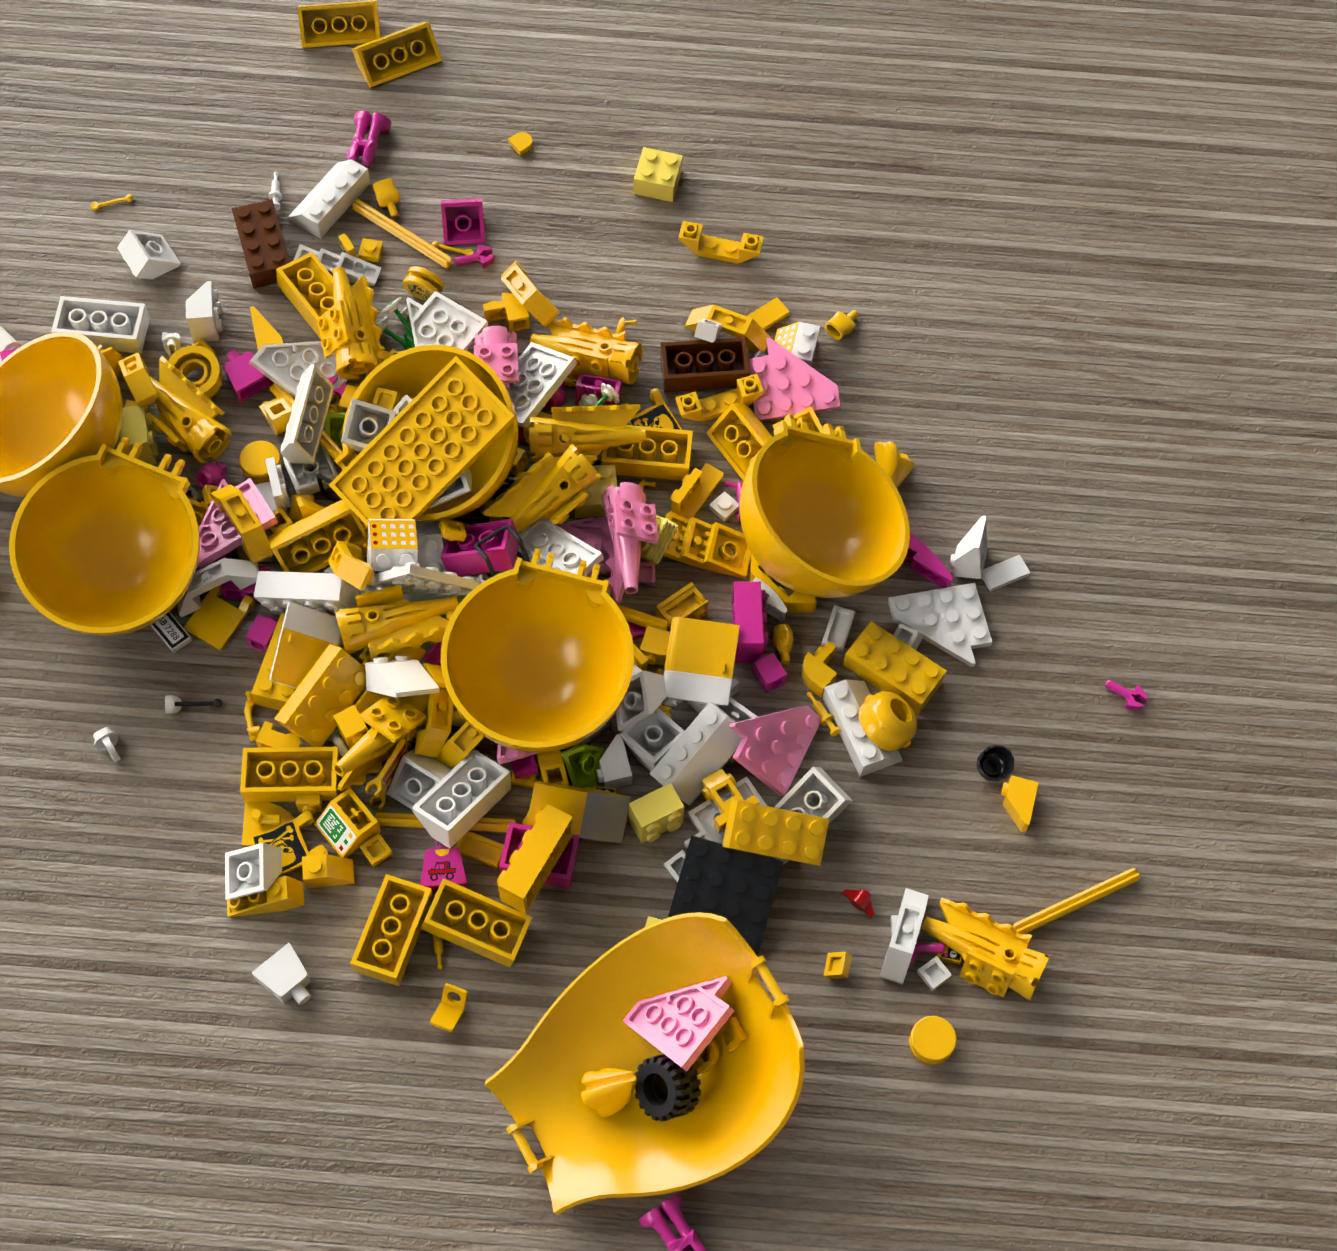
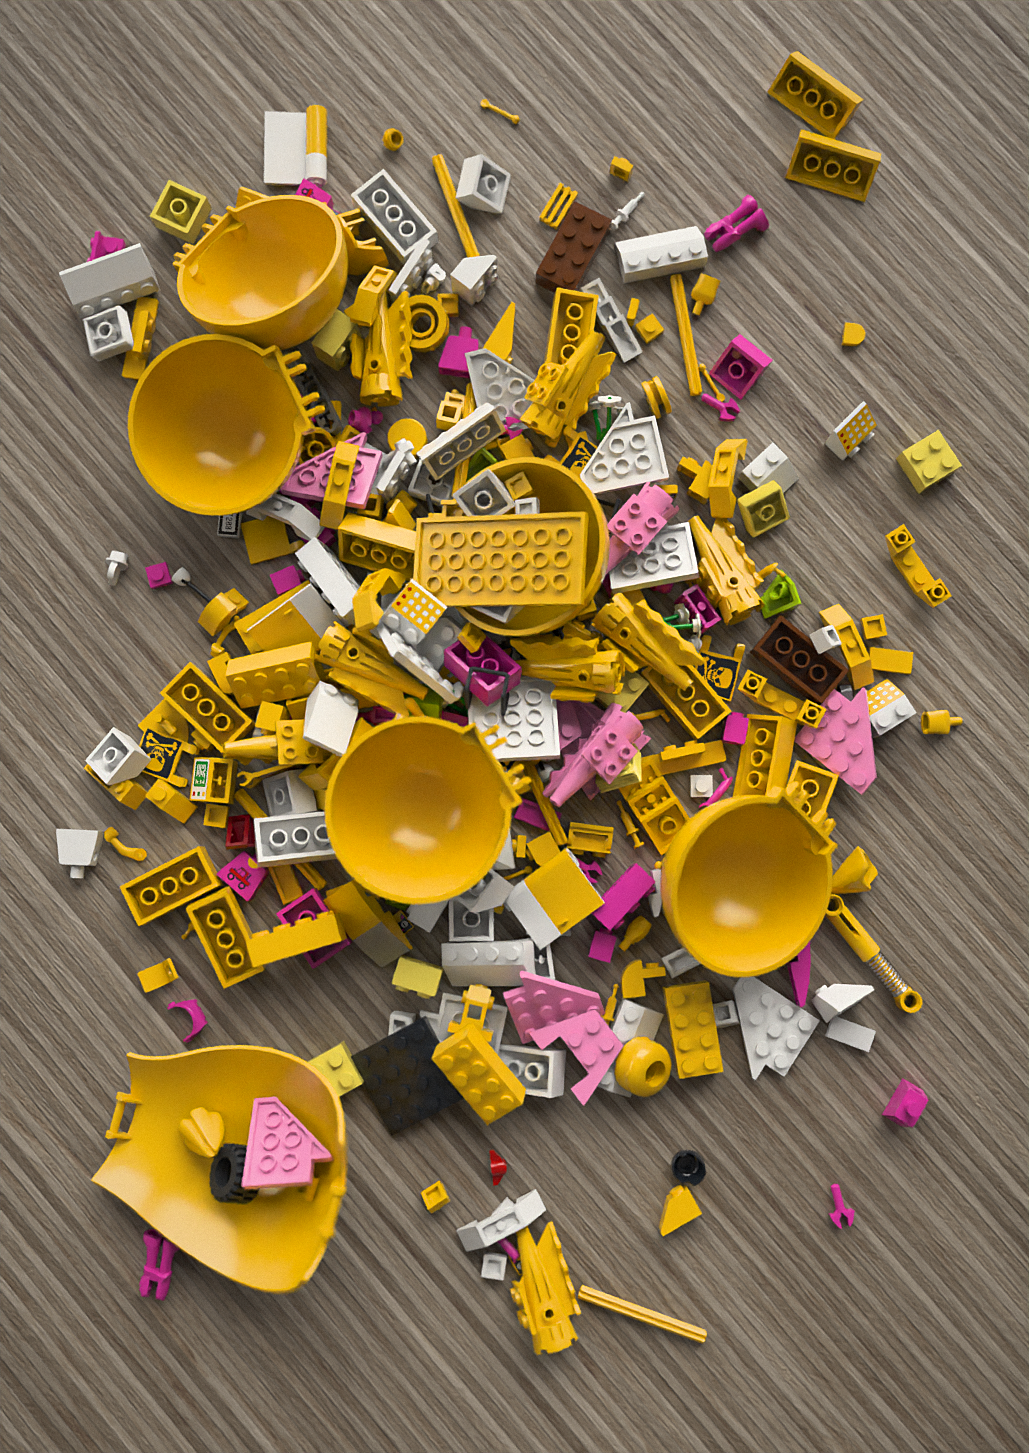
camera: 50 degrees right, 20 degrees up
yellow head [909,1016,957,1065] -> none
none -> yellow piece [104,827,147,861]
none -> dark pink plate [145,562,173,589]
none -> dark pink helmet [167,999,208,1043]
none -> yellow brick [198,588,249,636]
none -> dark red slope [225,814,255,850]
none -> white piece [381,438,417,466]
none -> yellow plate [382,128,403,151]
none -> white plate [389,238,433,304]
none -> yellow axle [432,154,479,258]
none -> bright pink wing [530,1009,624,1105]
none -> yellow tile [539,183,578,230]
none -> yellow plate [610,156,633,182]
none -> yellow piece [617,800,644,849]
none -> dark pink brick [721,712,749,746]
none -> light yellow brick [737,480,790,538]
none -> white slope [738,443,799,493]
none -> lime slope [760,569,801,619]
none -> slope [824,401,877,461]
none -> yellow piece [825,894,922,1013]
none -> yellow plate [860,614,887,640]
none -> dark pink torso [882,1078,928,1128]

